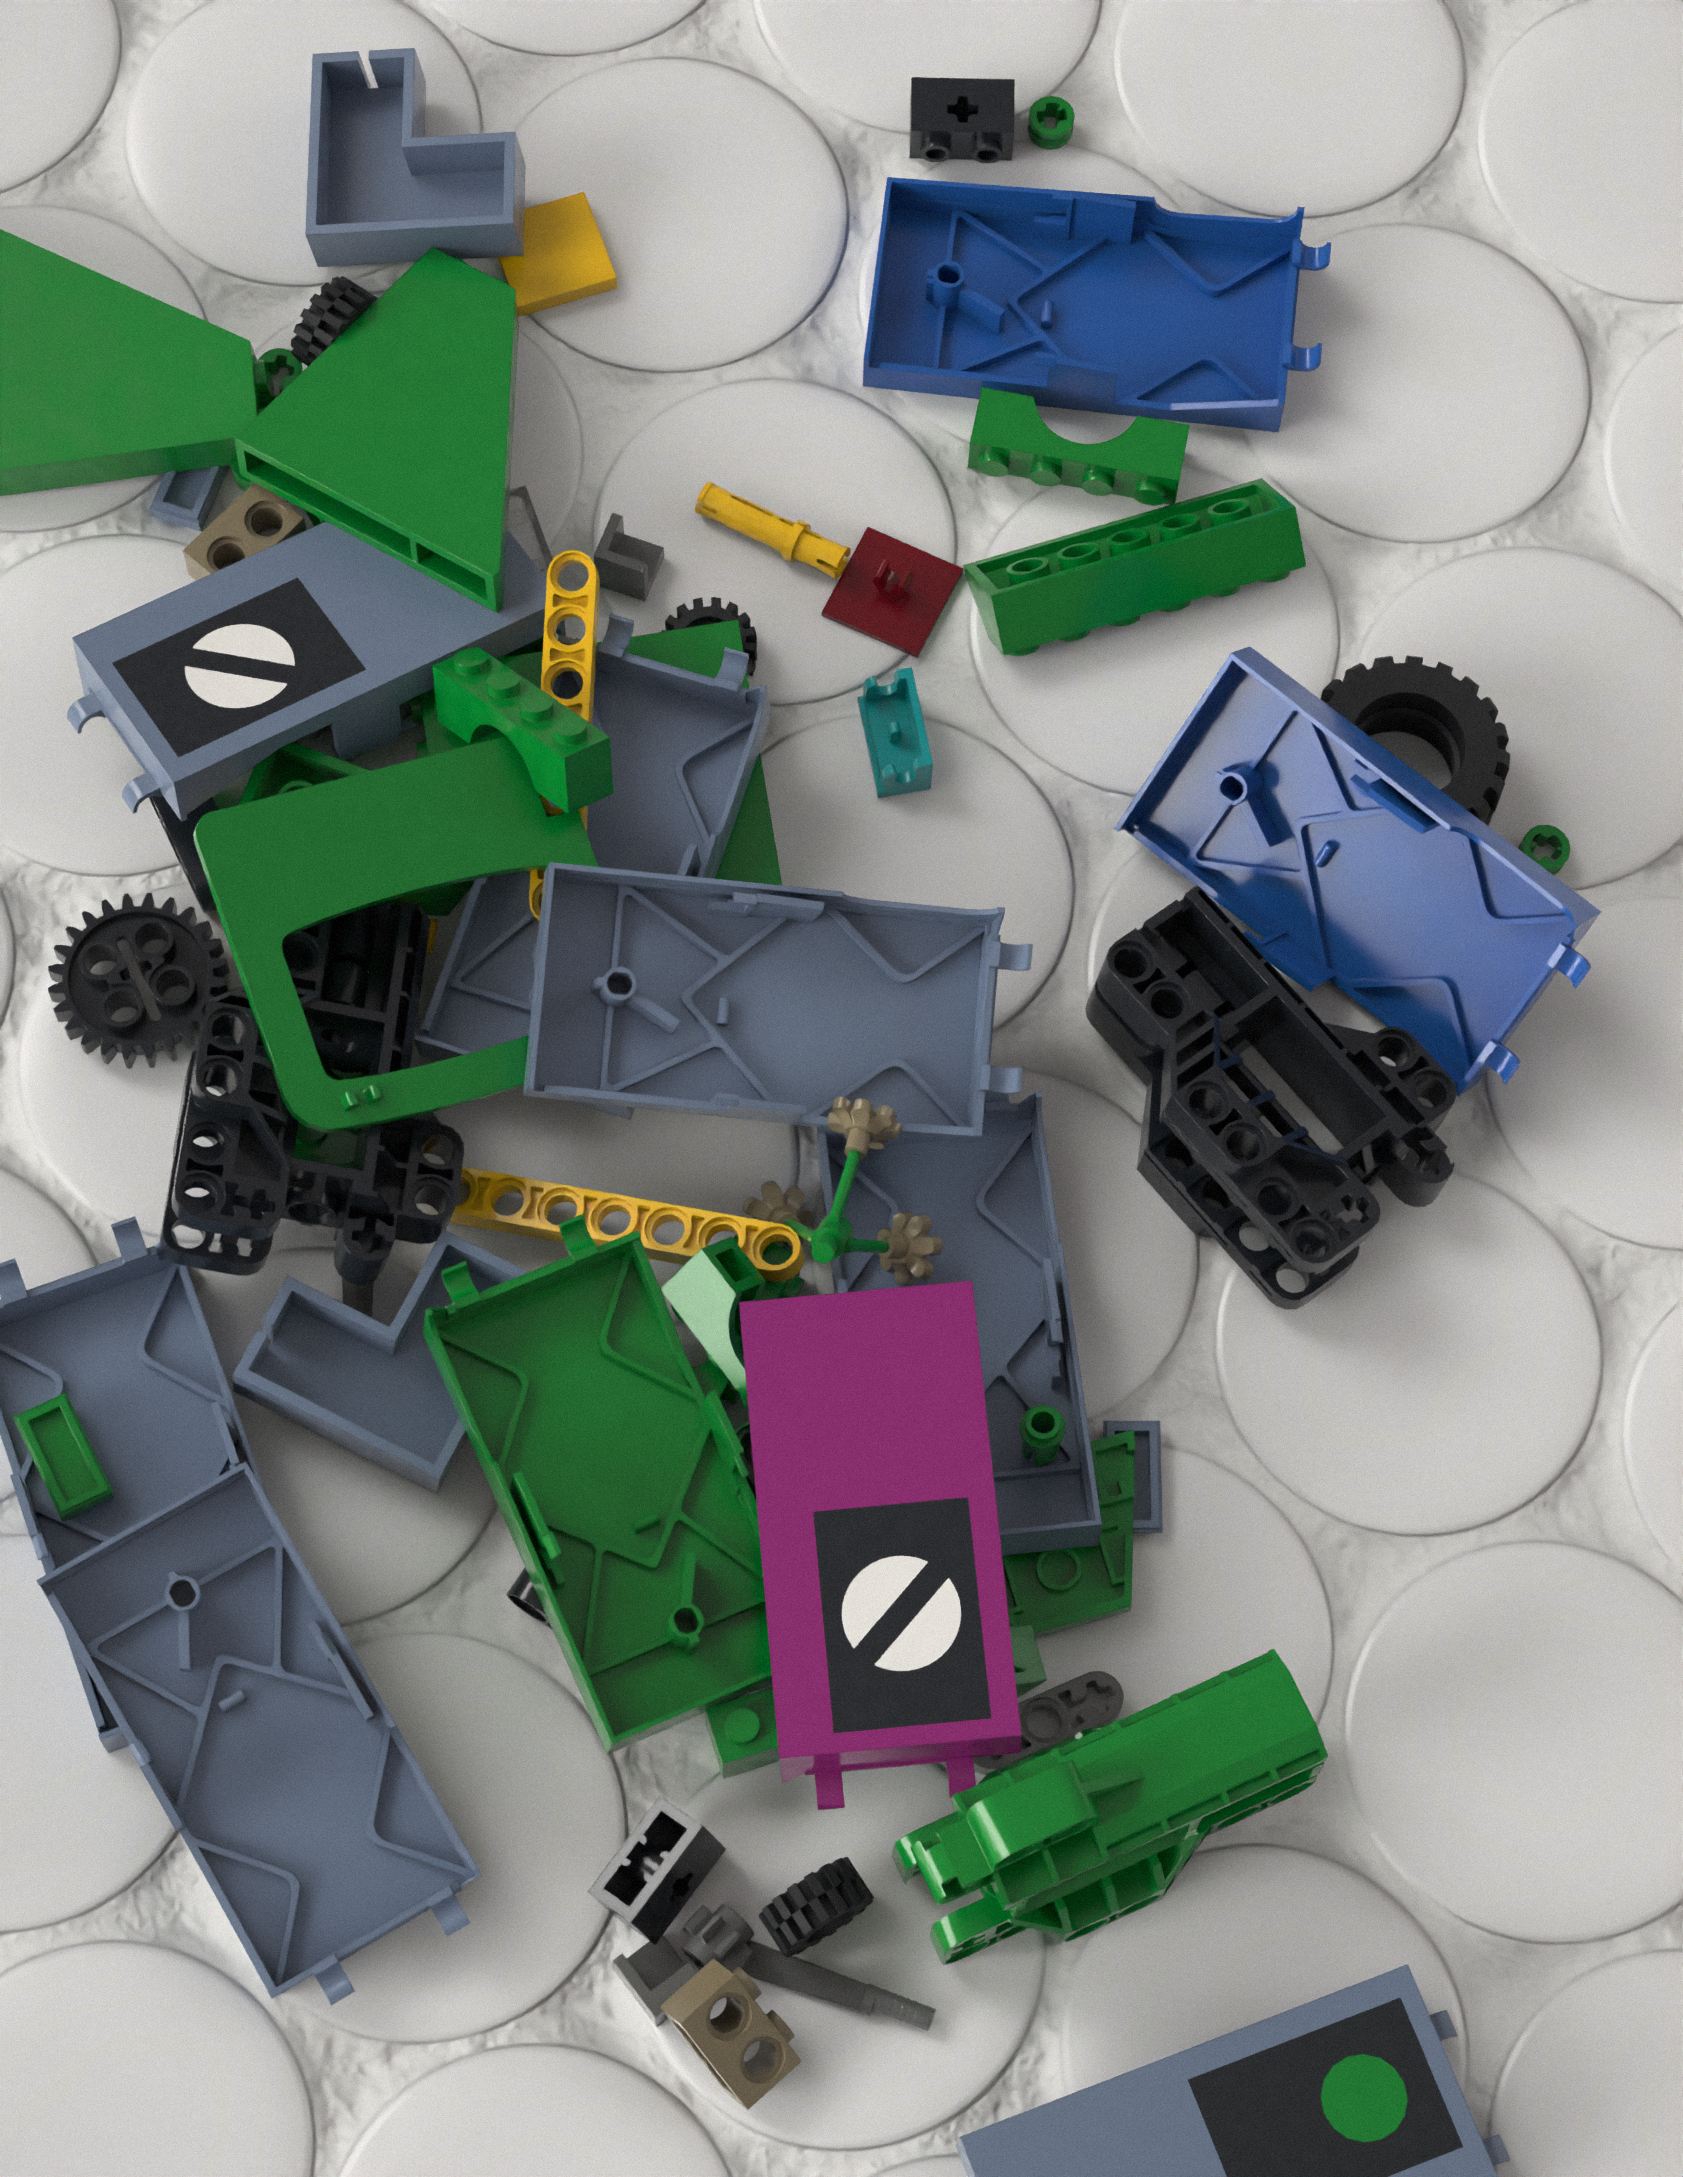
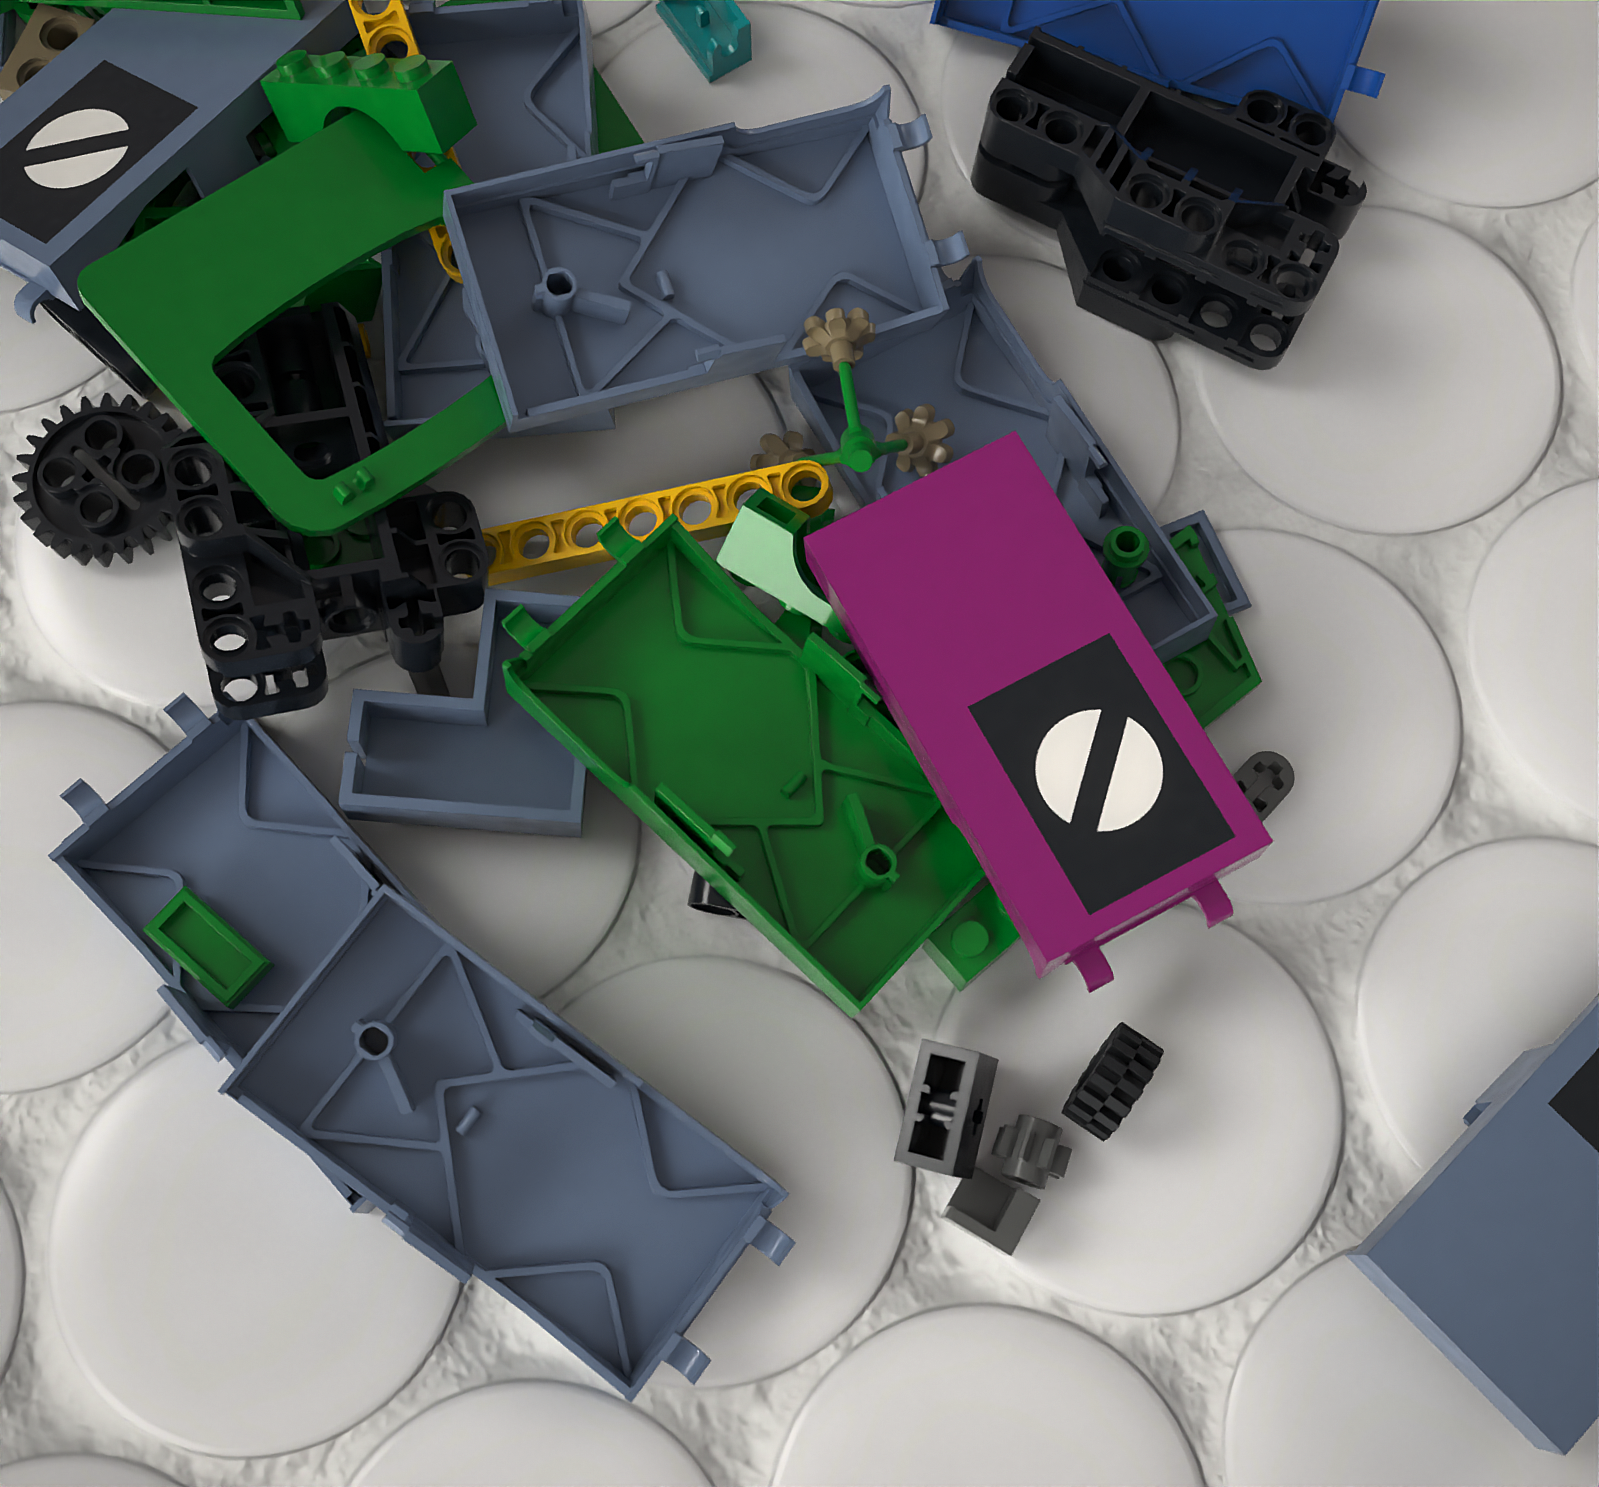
camera: 20 degrees left, 5 degrees up
dark tan brick [659,1959,802,2110] -> none
dark grey piece [742,1940,936,2031] -> none
green connector [892,1649,1328,1965] -> none

